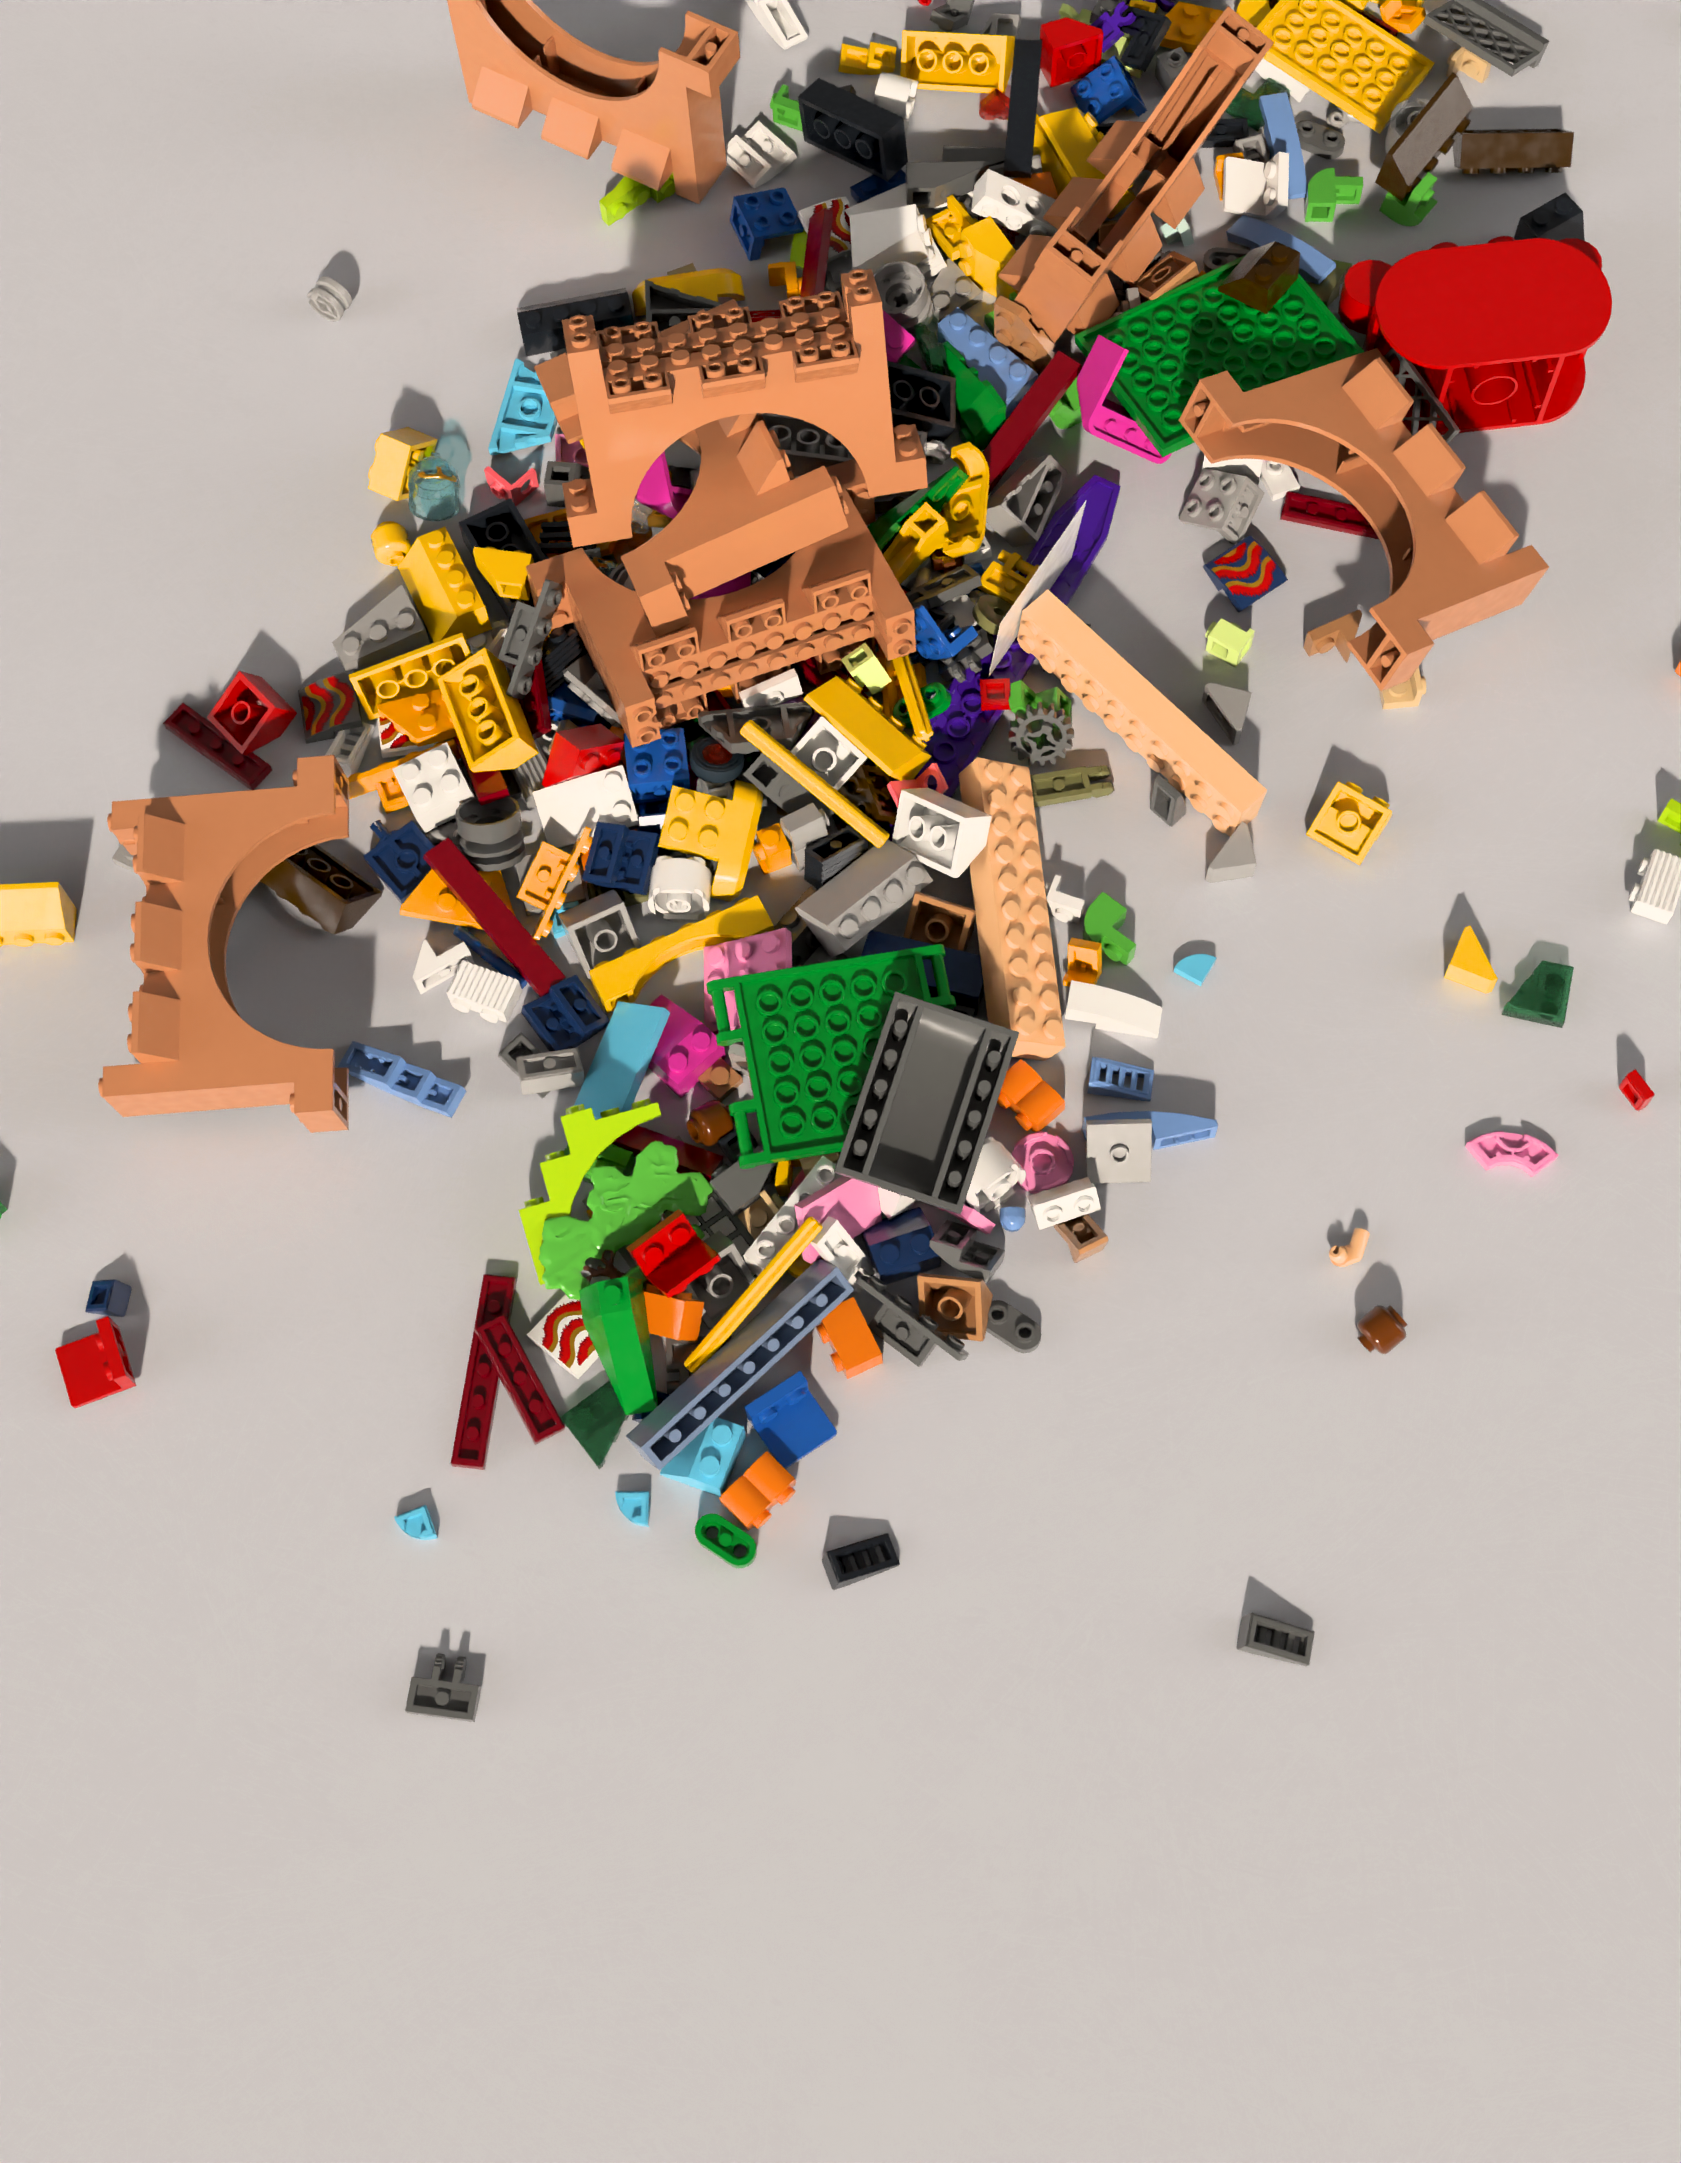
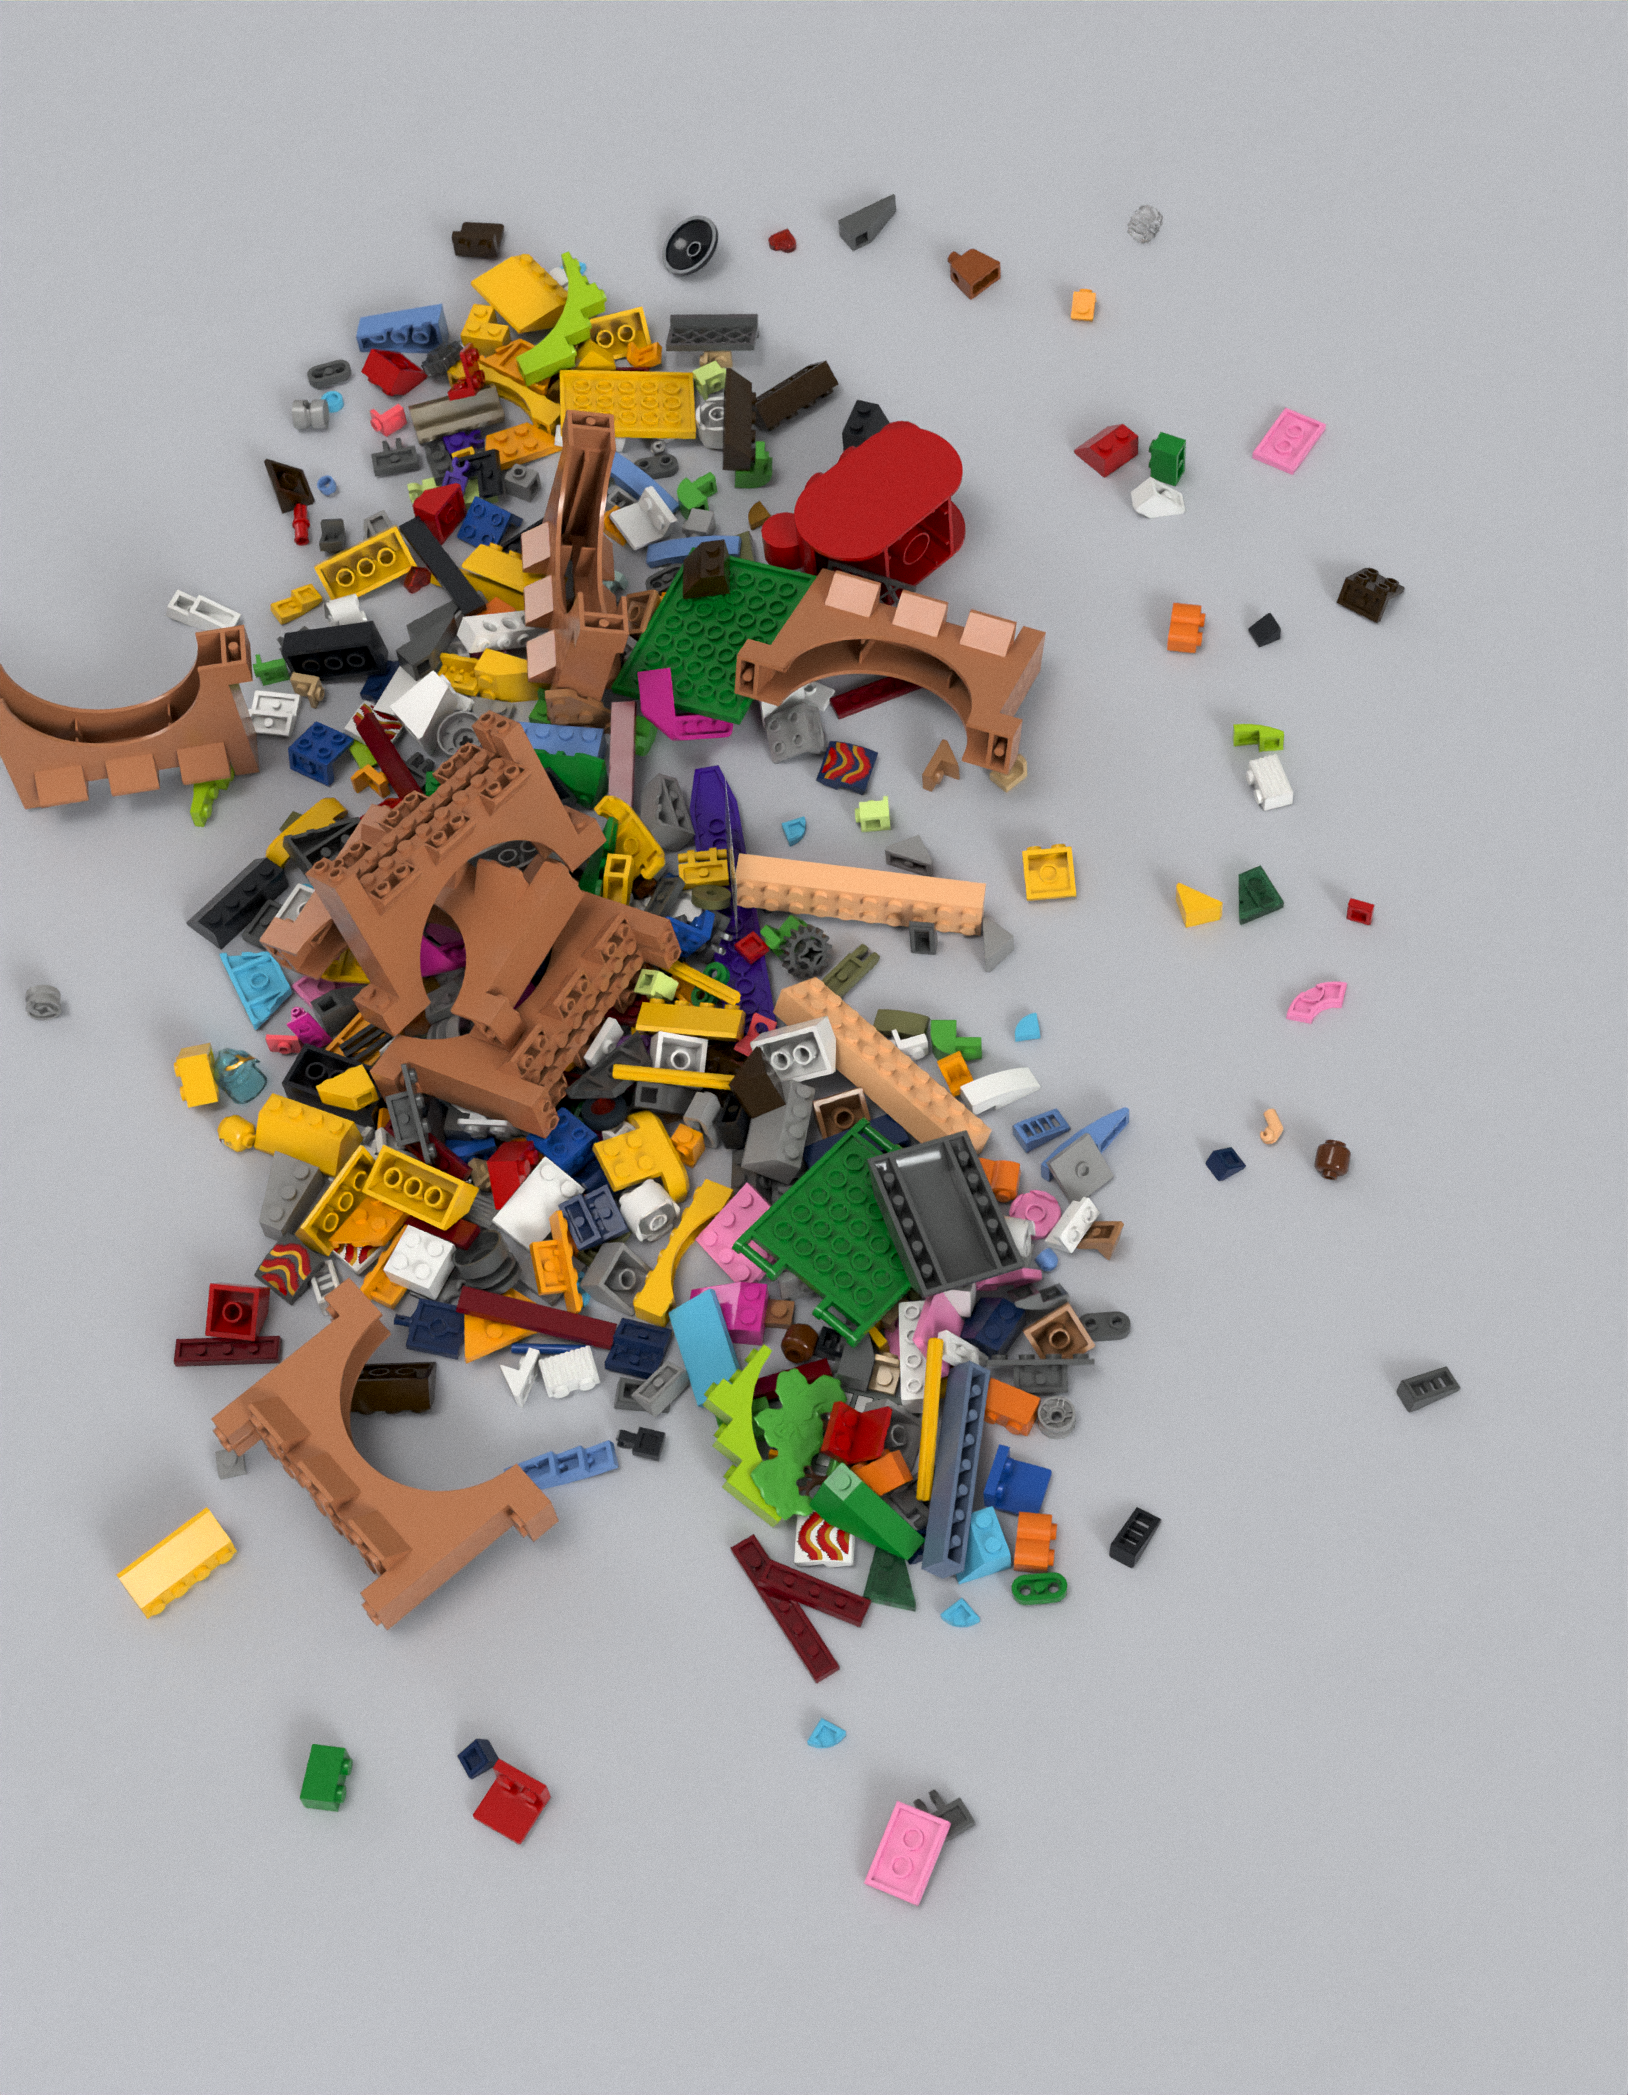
camera: 35 degrees left, 10 degrees down
none -> dark pink hinge [286,1007,333,1048]
none -> tan bracket [290,672,325,708]
none -> black plate [616,1427,666,1461]
none -> light grey brick [682,508,716,538]
none -> yellowish green brick [692,361,726,400]
none -> dark brown slope [729,1046,786,1118]
none -> pearl gold tile [748,501,771,530]
none -> medium azure tile [781,816,806,847]
none -> bright pink tile [864,1801,951,1906]
none -> olive slope [873,1009,930,1040]
none -> light grey wheel [1037,1396,1076,1440]
none -> dark blue slope [1205,1147,1246,1181]

